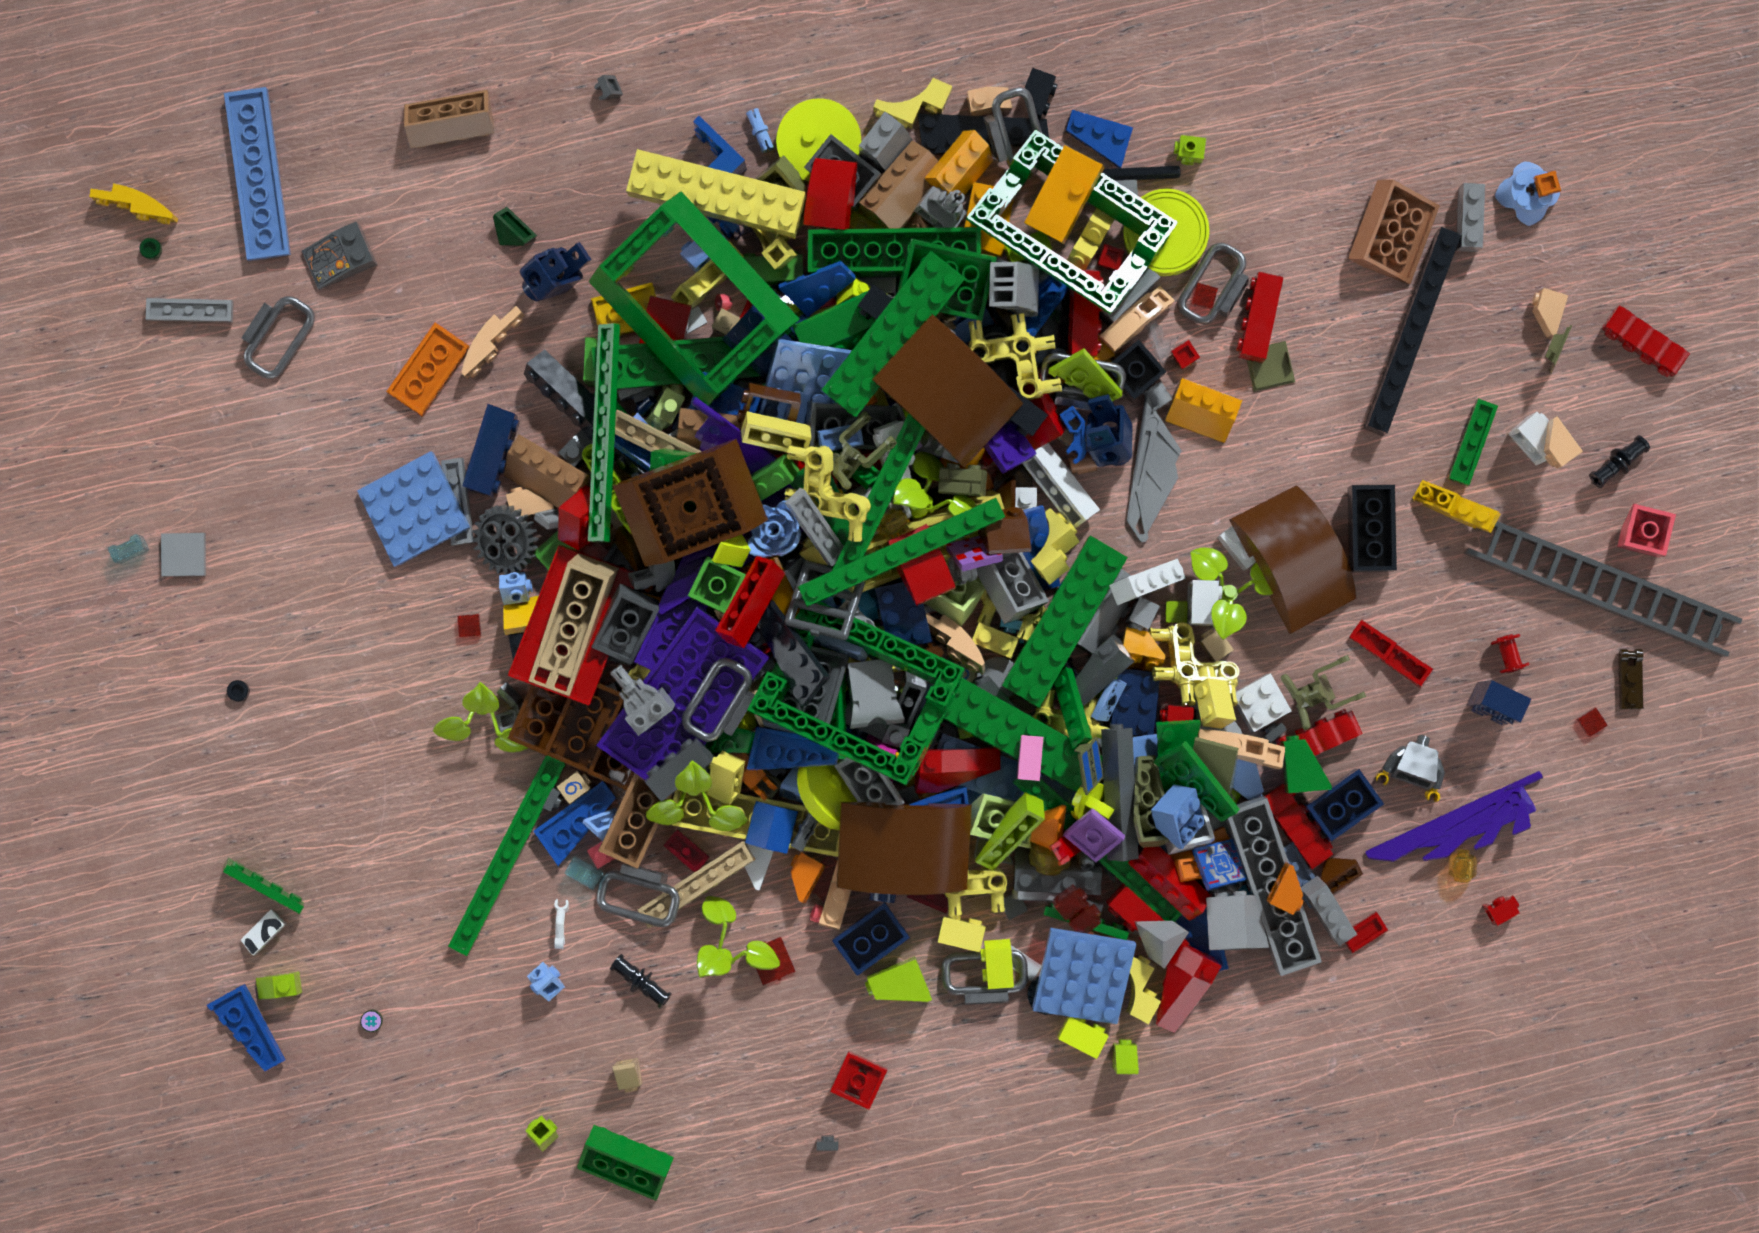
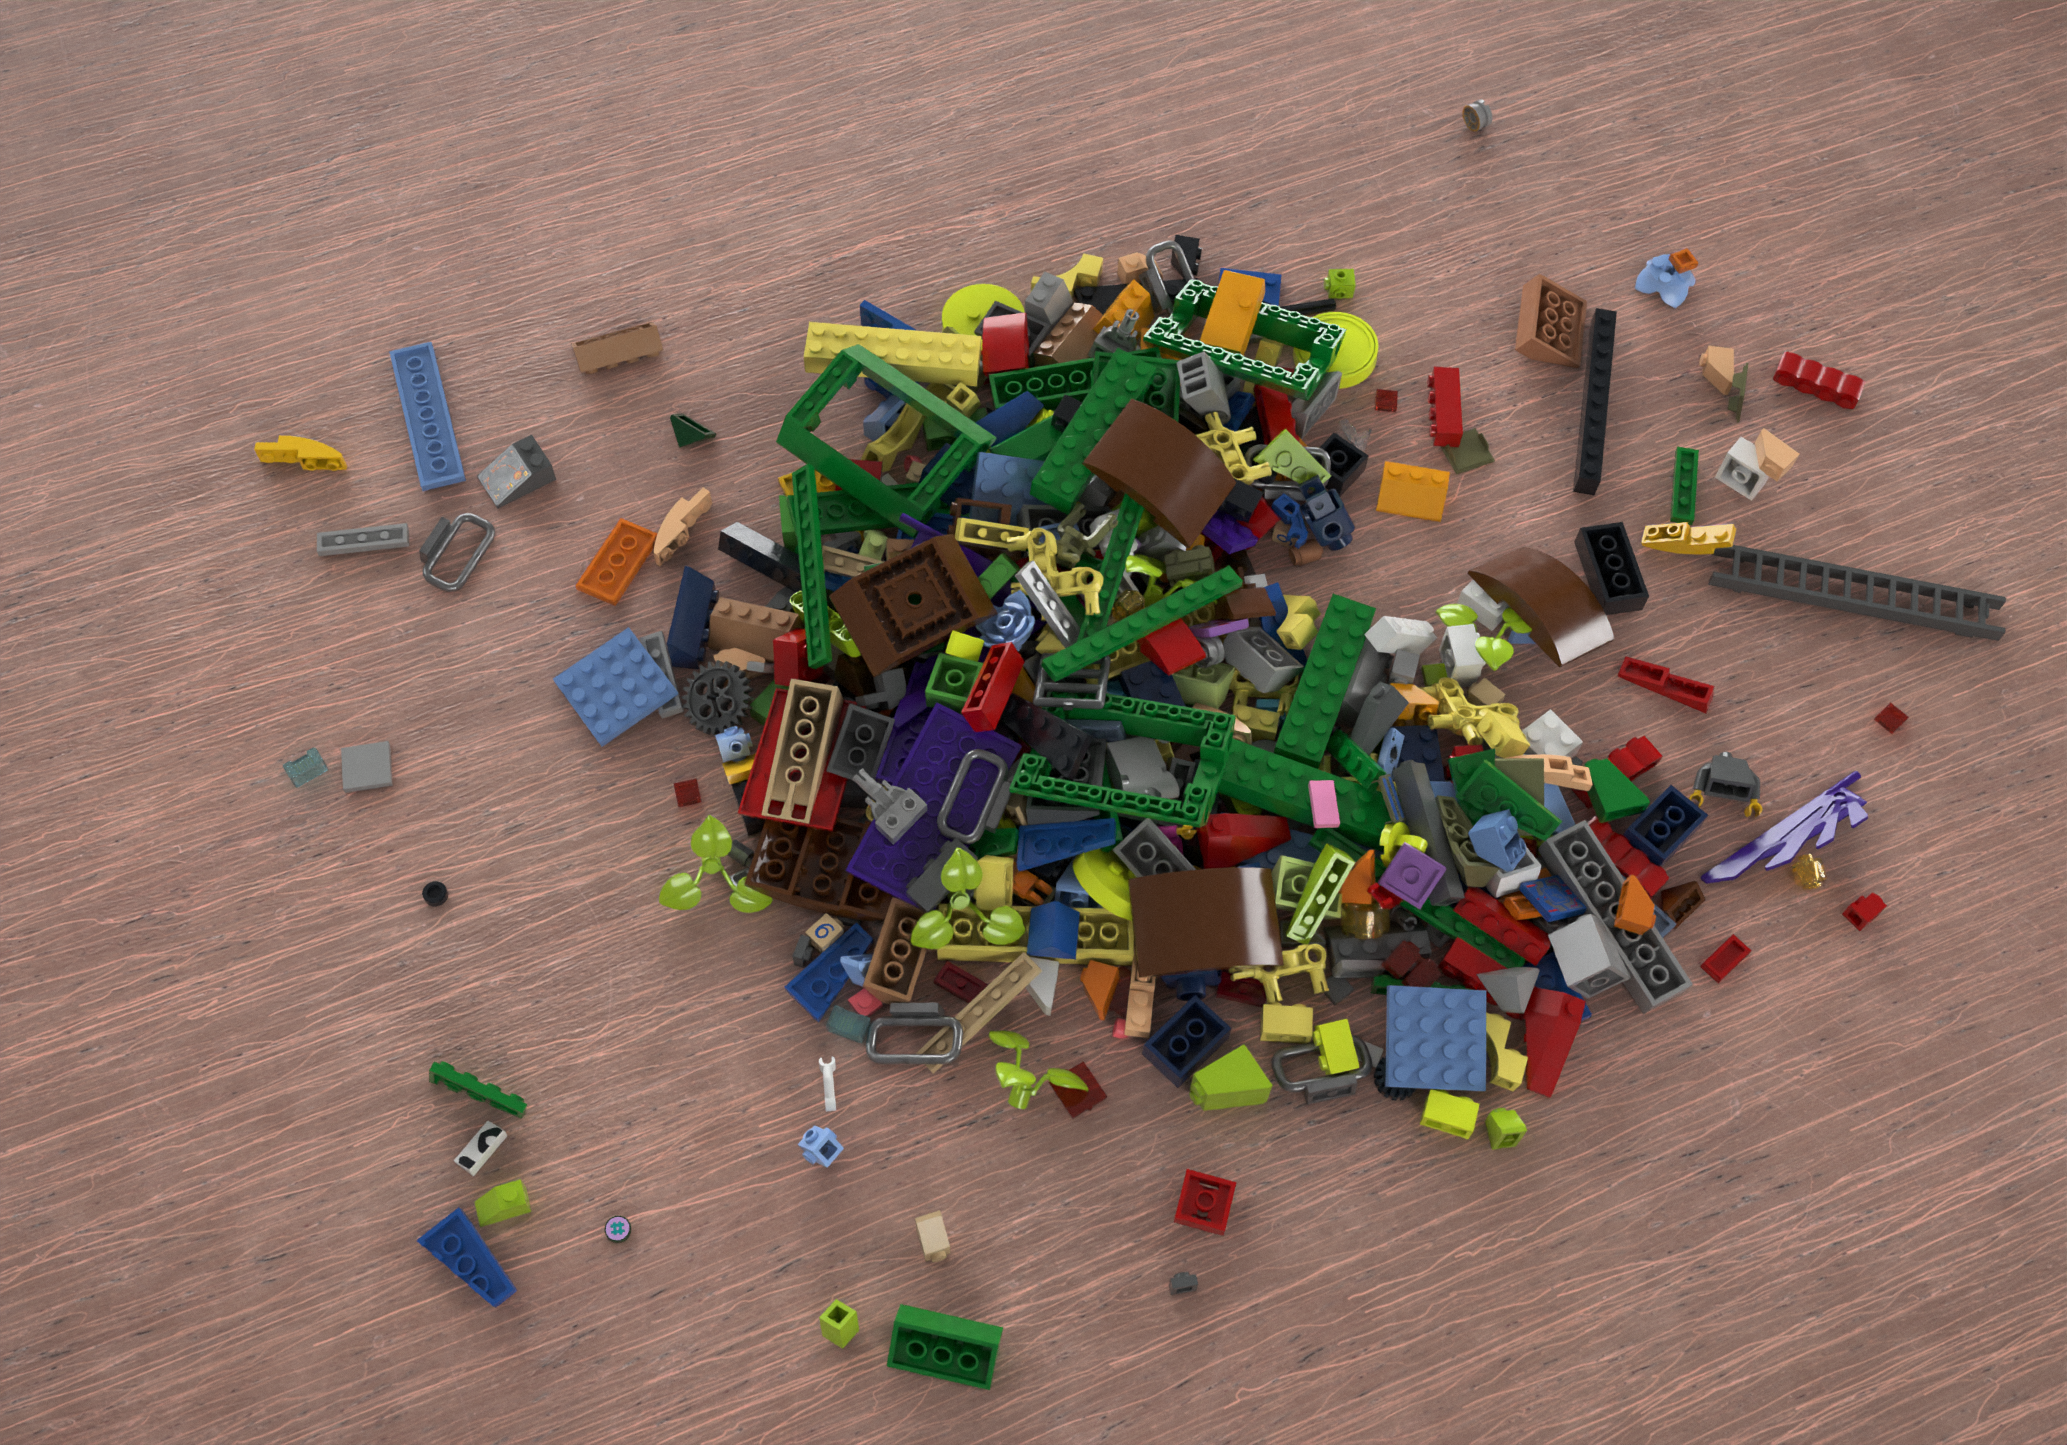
camera: 10 degrees left, 25 degrees down
dark green tile [139,238,162,260] -> none
green plate [448,756,566,956] -> none
dark blue piece [520,242,592,301] -> none
dark grey tile [594,75,623,100] -> none
black piece [610,954,672,1009] -> none
light blue pin [746,108,775,153] -> none
dark grey pin [790,812,818,852] -> none
white brick [1022,443,1100,529] -> none
light nougat slope [1099,286,1175,352] -> none
light grey wing [1127,381,1182,542] -> none
red plate [1170,340,1200,370] -> none
flat silver bar [1178,242,1249,325] -> none
olive piece [1281,655,1366,730] -> none
light grey brick [1301,876,1357,946] -> none
light grey brick [1456,183,1485,252] -> none
dark blue brick [1467,680,1531,725] -> none
red hose [1491,634,1529,674] -> none
black piece [1589,435,1650,488] -> none
coral slope [1617,504,1676,558] -> none
dark brown plate [1619,649,1644,709] -> none

